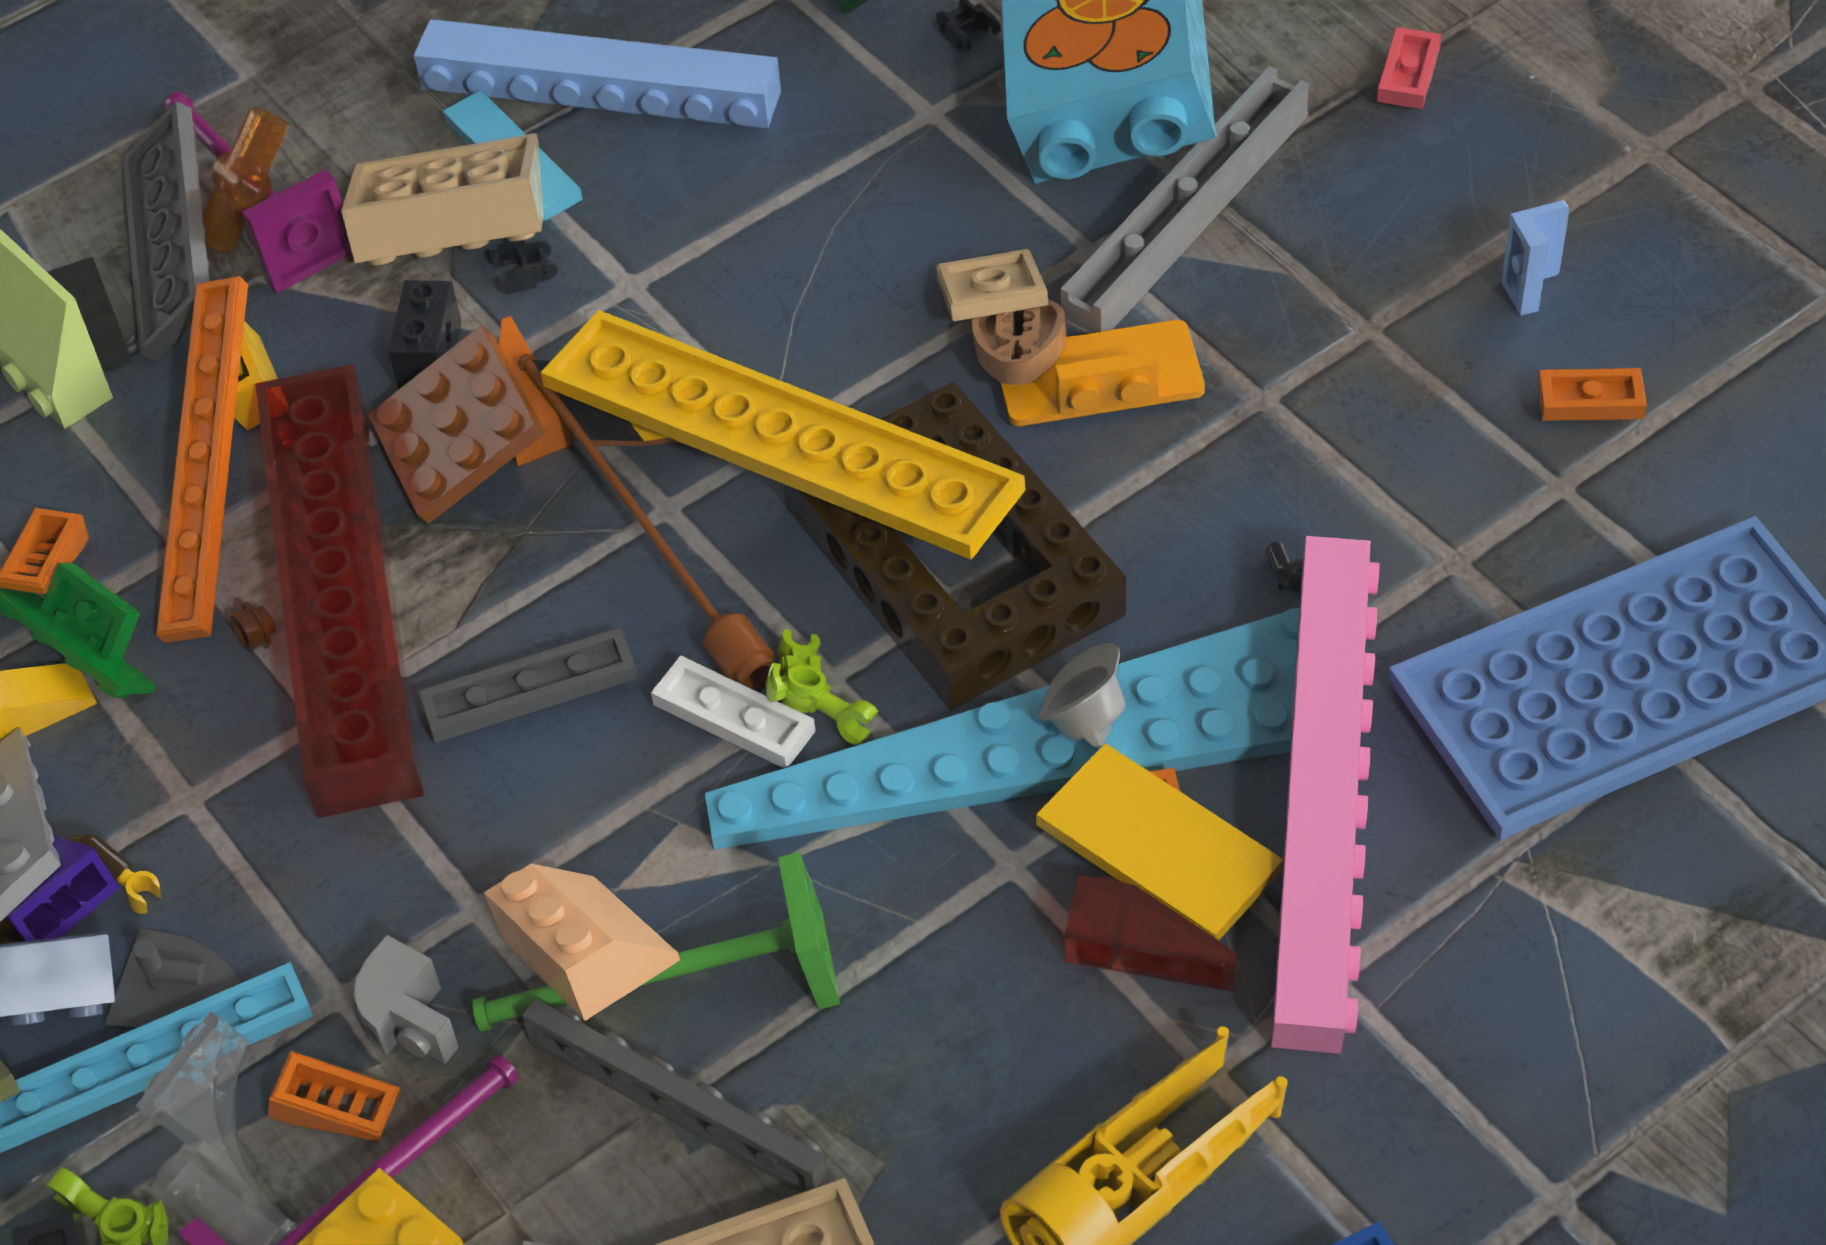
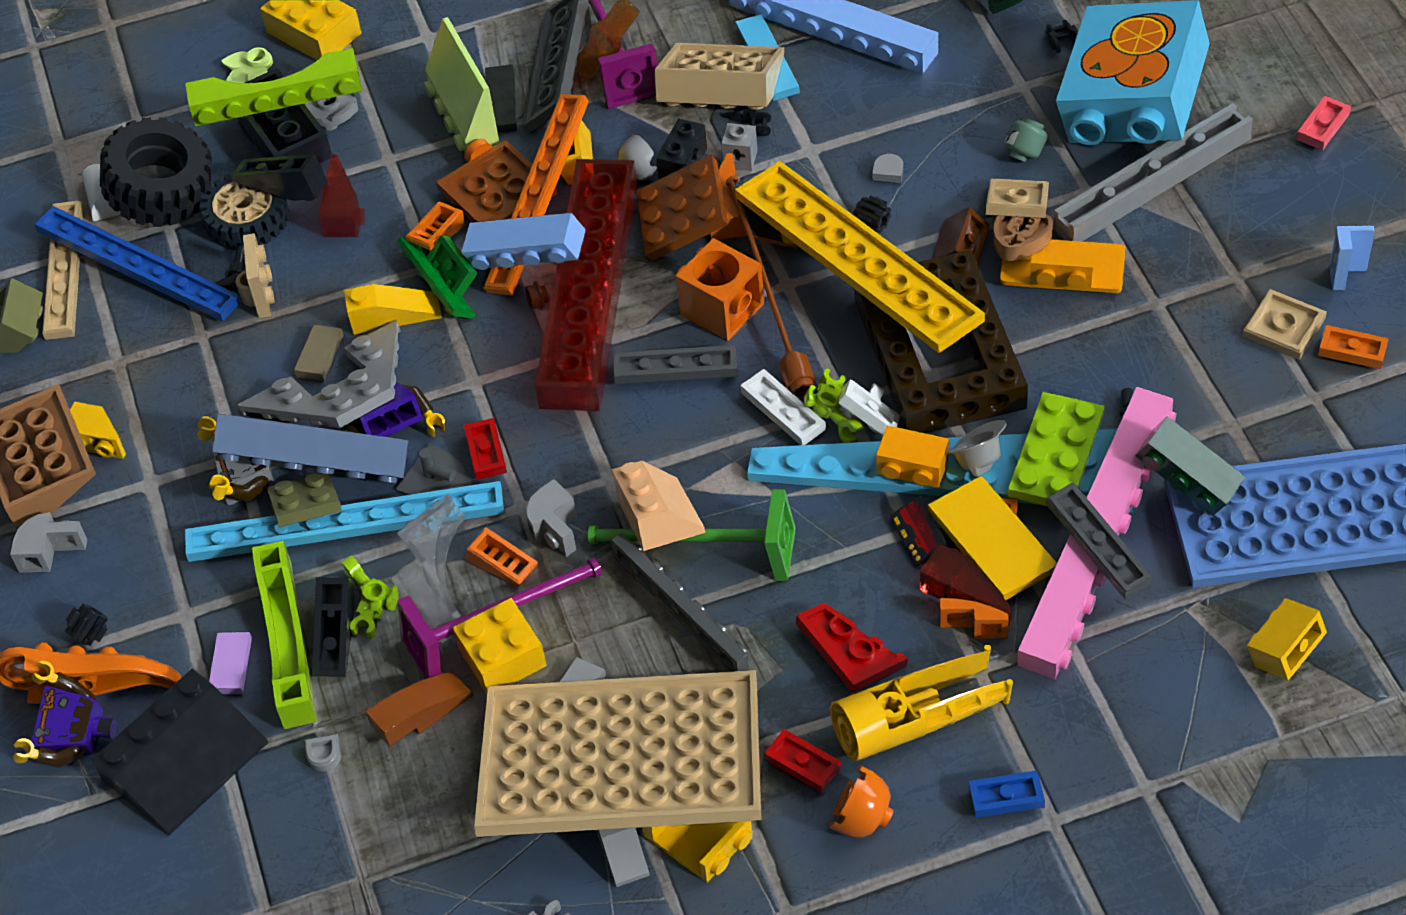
camera: 20 degrees right, 0 degrees up
none -> dark orange plate [436,140,558,223]
none -> light blue brick [461,213,585,270]
none -> orange tile [464,139,493,162]
none -> red plate [464,418,507,480]
none -> light grey hair [617,134,657,181]
none -> orange brick [676,238,765,342]
none -> light grey brick [722,123,758,171]
none -> red wing [795,603,909,693]
none -> white plate [838,379,900,435]
none -> black gear [853,195,891,233]
none -> light grey tile [872,154,904,183]
none -> light orange brick [876,425,949,488]
none -> slope [890,495,946,567]
none -> reddish brown panel [932,207,990,263]
none -> orange slope [940,598,1009,639]
none -> sand green head [1004,117,1048,162]
none -> lime plate [1008,392,1105,506]
none -> dark grey tile [1046,482,1153,600]
none -> brick [1135,416,1245,516]
none -> tan tile [1242,289,1327,360]
none -> yellow brick [1247,598,1327,681]

